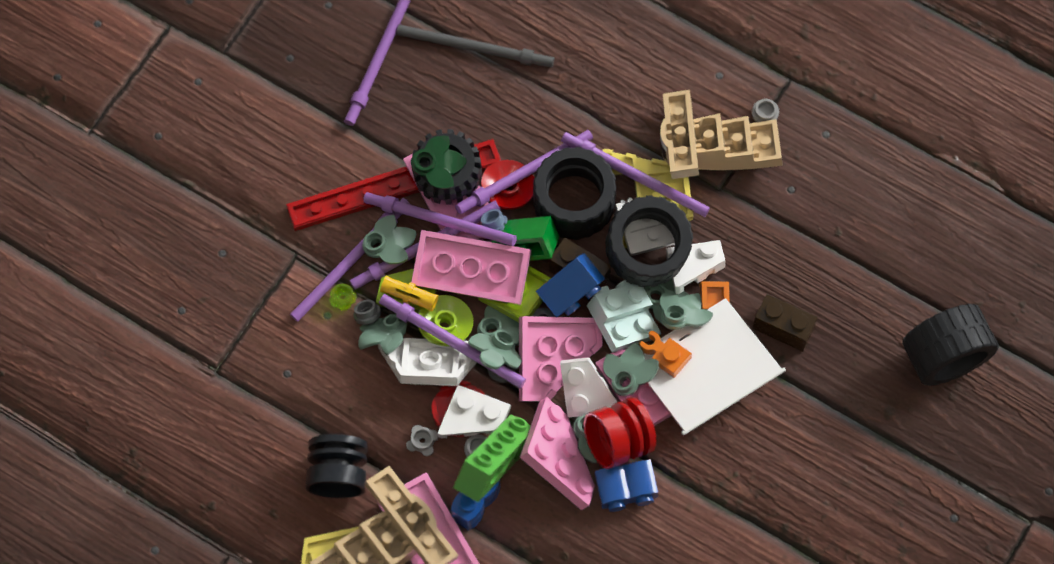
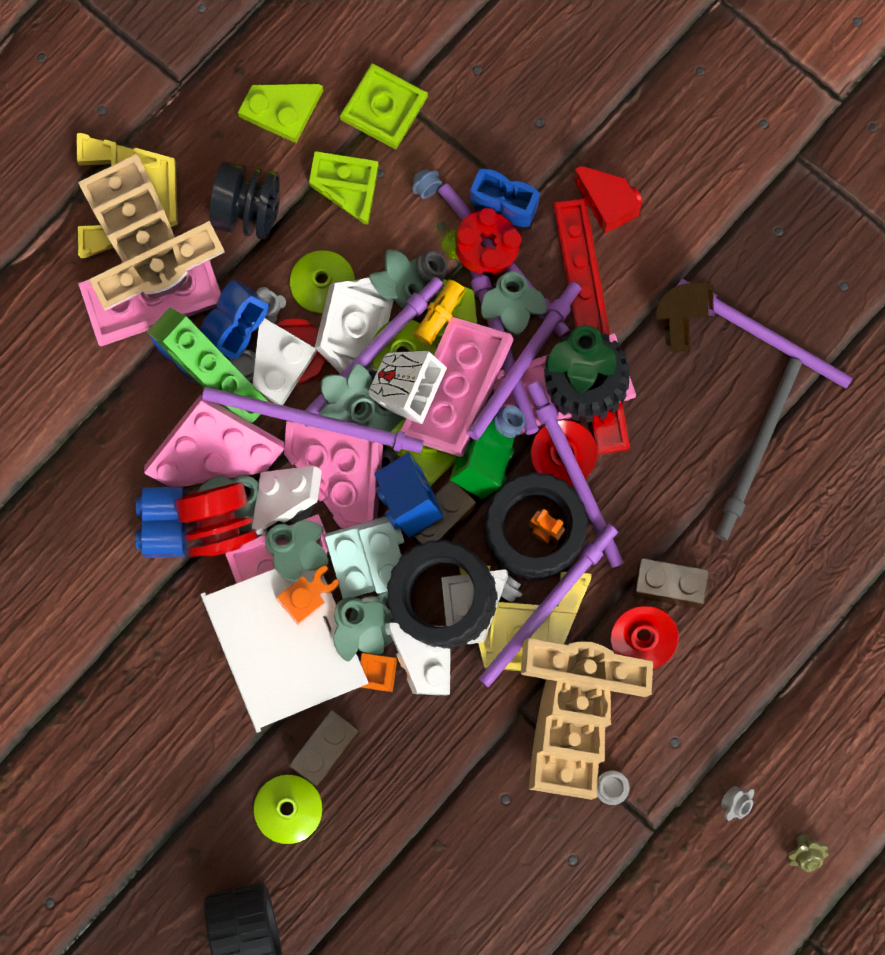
camera: 100 degrees right, 10 degrees up
none -> blue brick [200,280,269,360]
none -> medium lavender bar [202,386,424,453]
none -> lime wing [238,84,324,143]
none -> lime dish [254,775,322,844]
none -> lime dish [290,250,355,314]
none -> lime wing [309,151,379,225]
none -> lime plate [340,63,428,150]
none -> white torso [368,351,447,424]
none -> sand blue plate [412,169,442,199]
none -> red plate [454,208,522,275]
none -> blue brick [470,169,540,227]
none -> orange plate [529,509,566,545]
none -> red slope [573,166,642,234]
none -> red dish [610,605,679,669]
none -> brick [632,558,709,609]
none -> dark brown brick [656,282,715,353]
none -> light grey plate [721,786,754,821]

